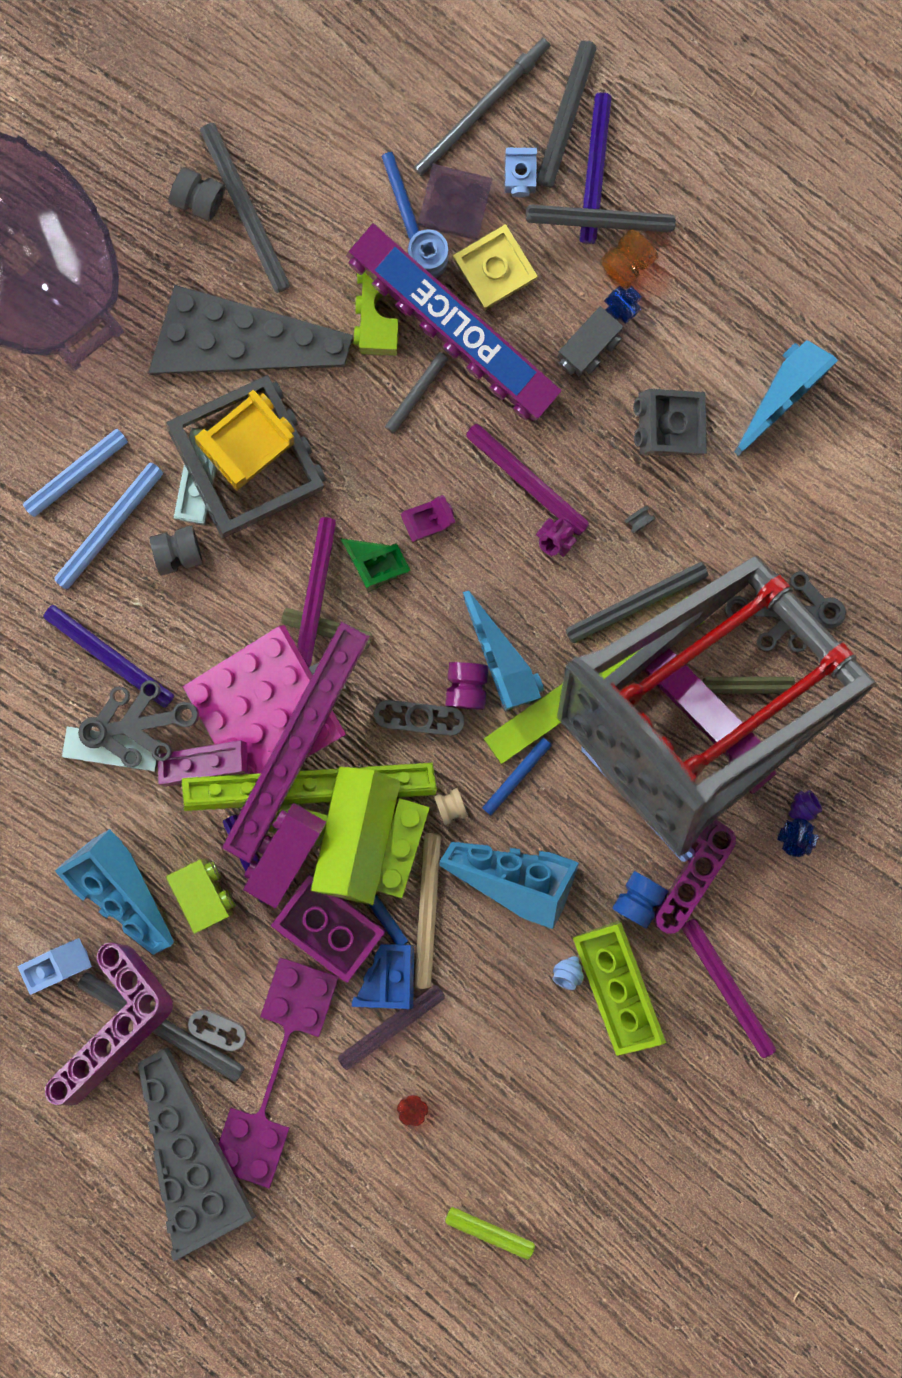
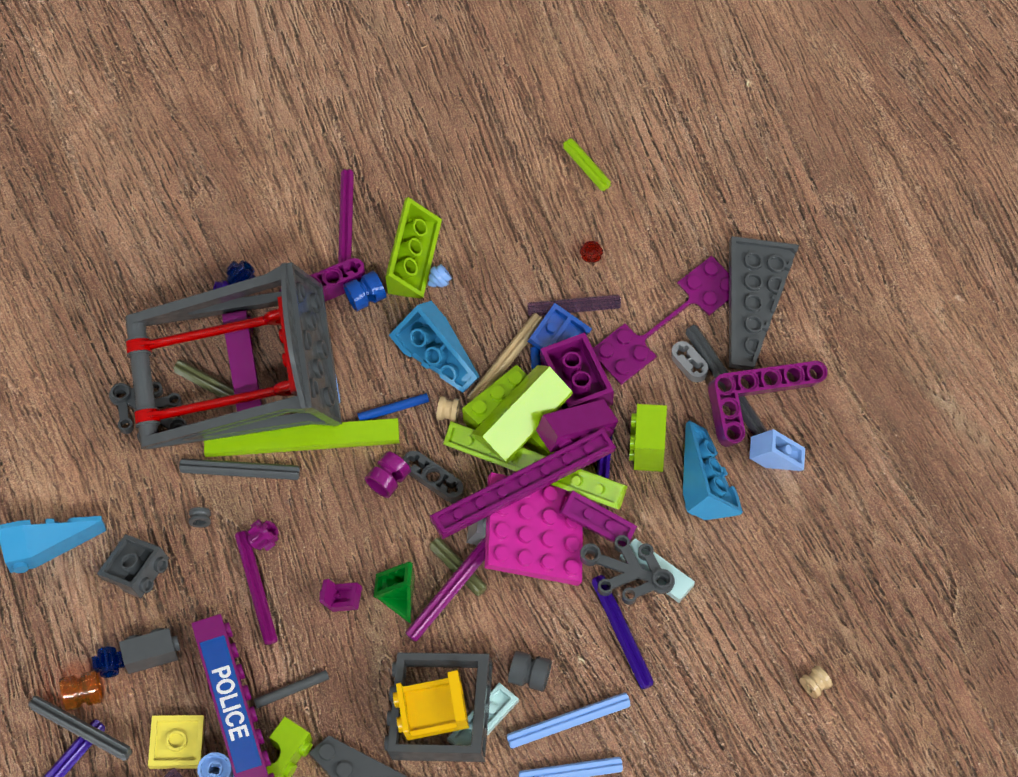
camera: 140 degrees left, 25 degrees down
dark azure wedge [462,590,544,712] -> none

